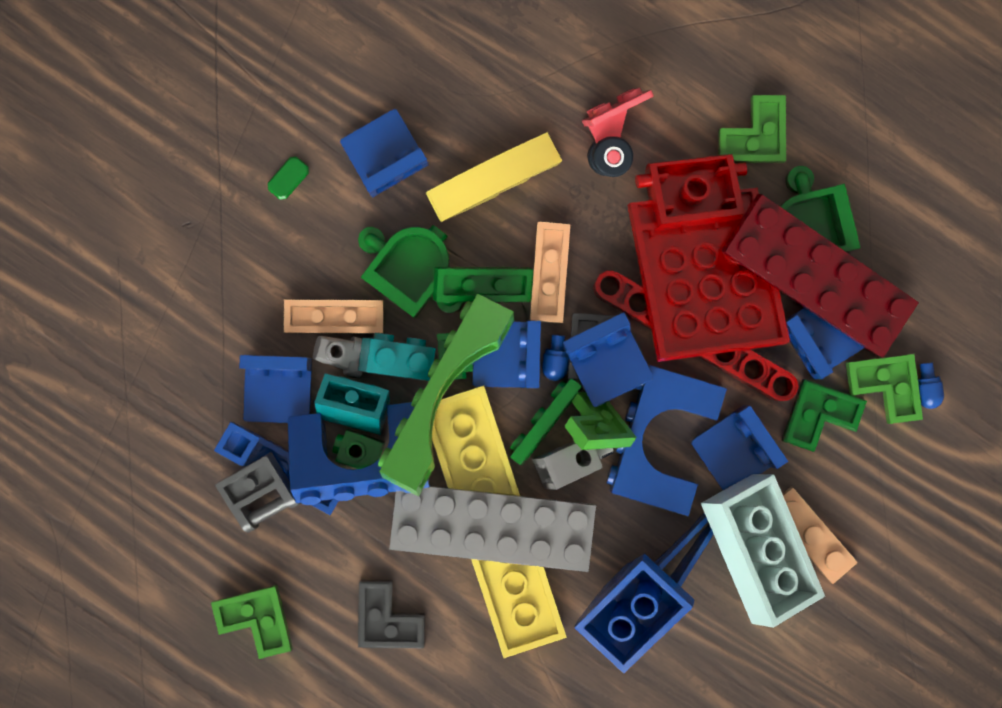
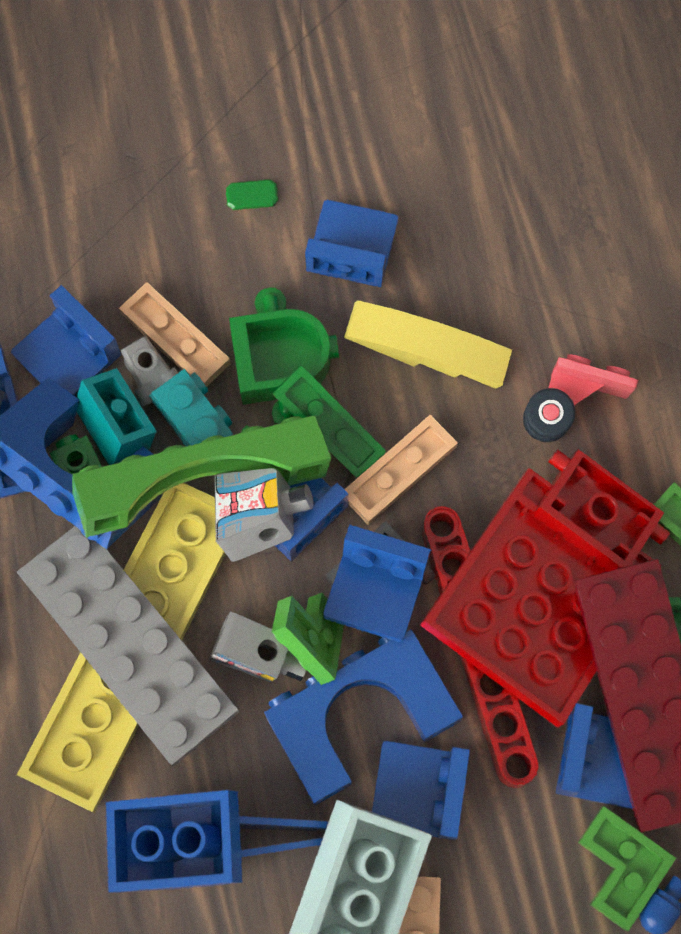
camera: 45 degrees right, 15 degrees down
green plate [510,378,583,466] -> none
blue cylinder [542,334,569,381] -> none
green tile [781,379,867,452] -> none
none -> torso [215,468,313,562]

